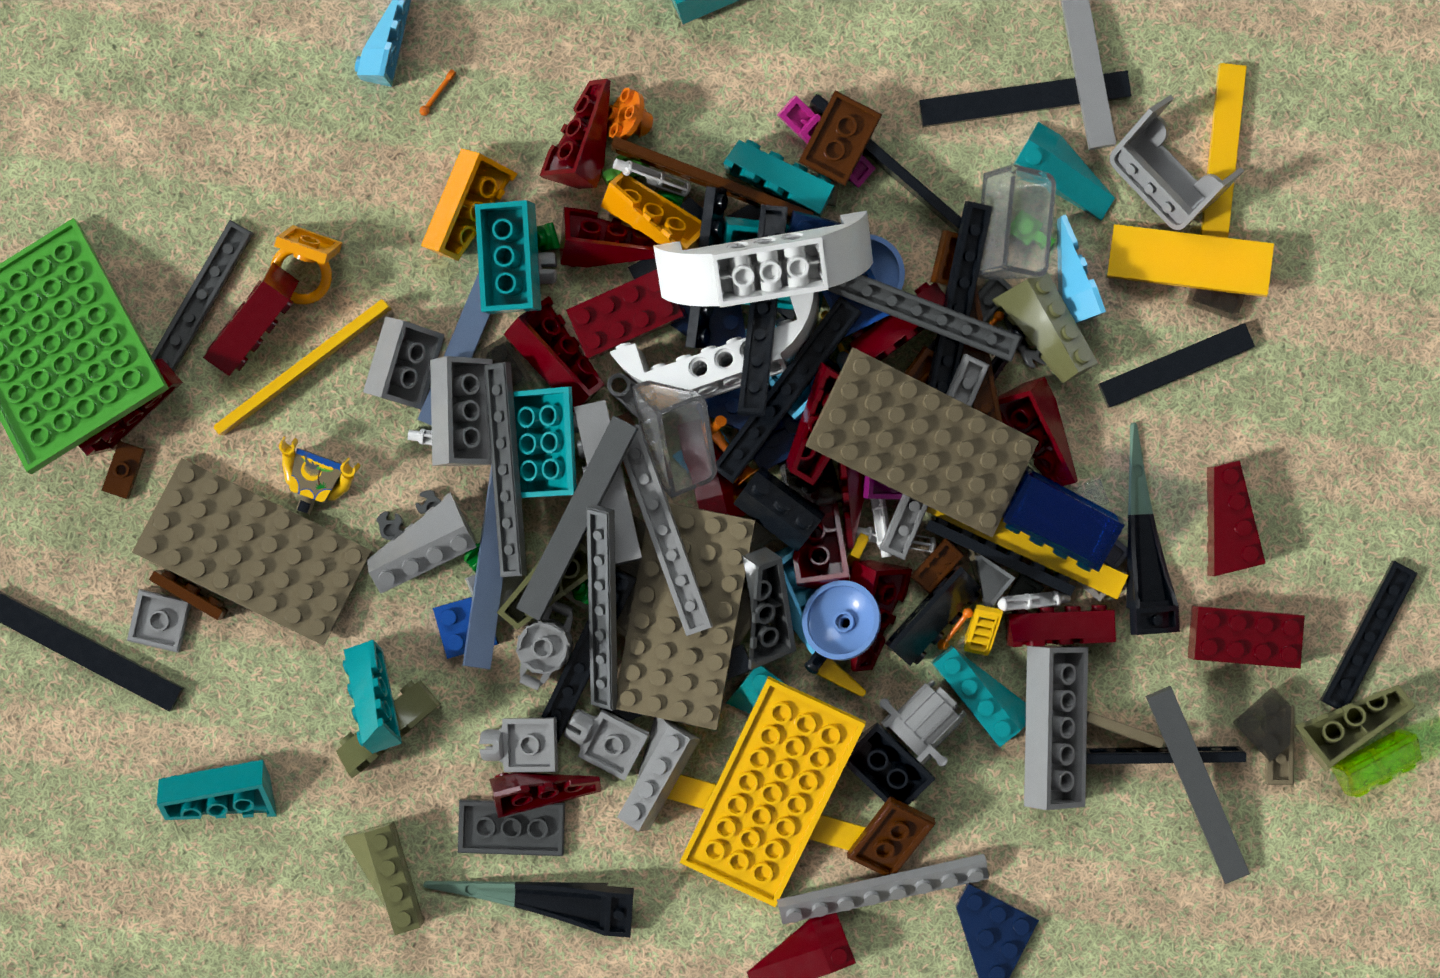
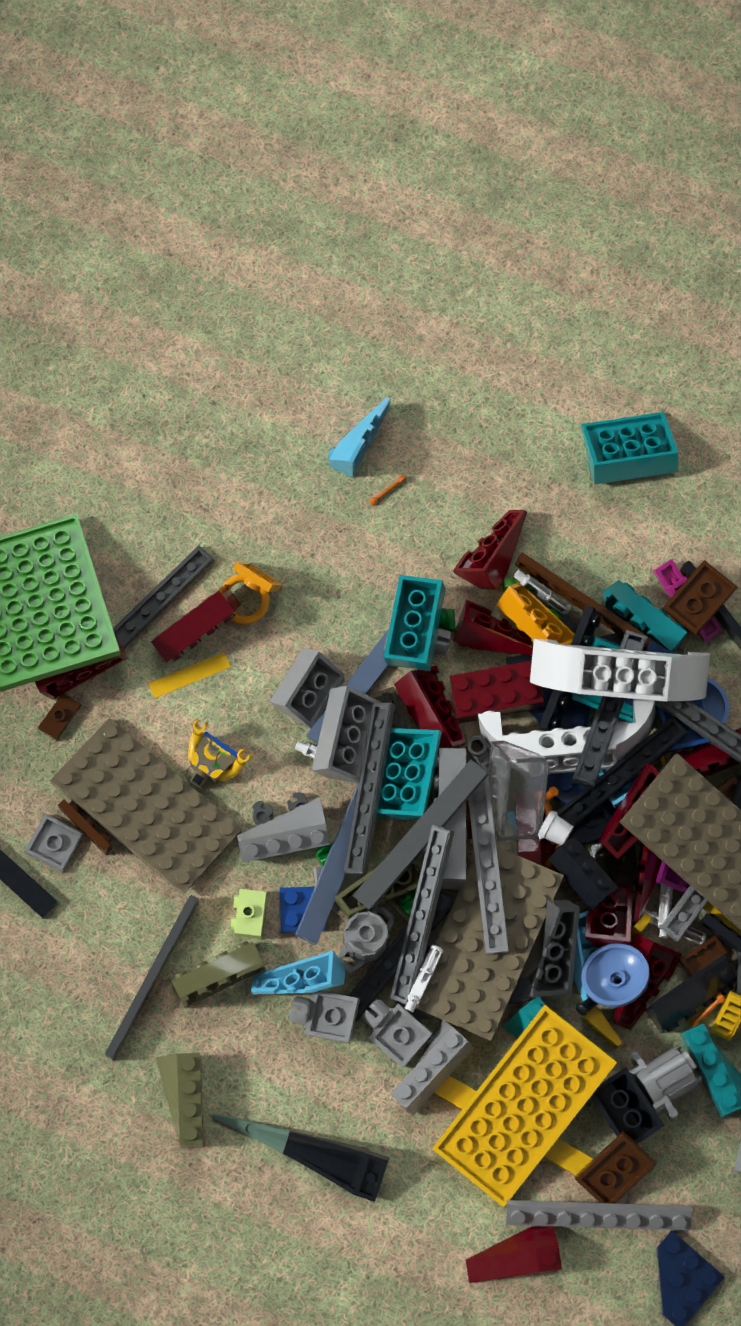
camera: 10 degrees right, 15 degrees down
teal wedge [157,760,277,820] -> none
yellow tile [213,300,392,436] -> none
teal wedge [343,640,402,754] -> none
light orange wedge [421,148,518,261] -> none
dark grey tile [458,799,565,856] -> none
dark red wedge [489,773,601,818] -> none
orange plate [607,88,653,140] -> none
none -> dark grey tile [105,895,199,1061]
none -> yellow sticker [148,652,231,699]
none -> yellowish green brick [231,889,267,940]
none -> medium azure wedge [251,951,345,994]
none -> white piece [405,945,443,1012]
none -> white piece [538,811,573,845]

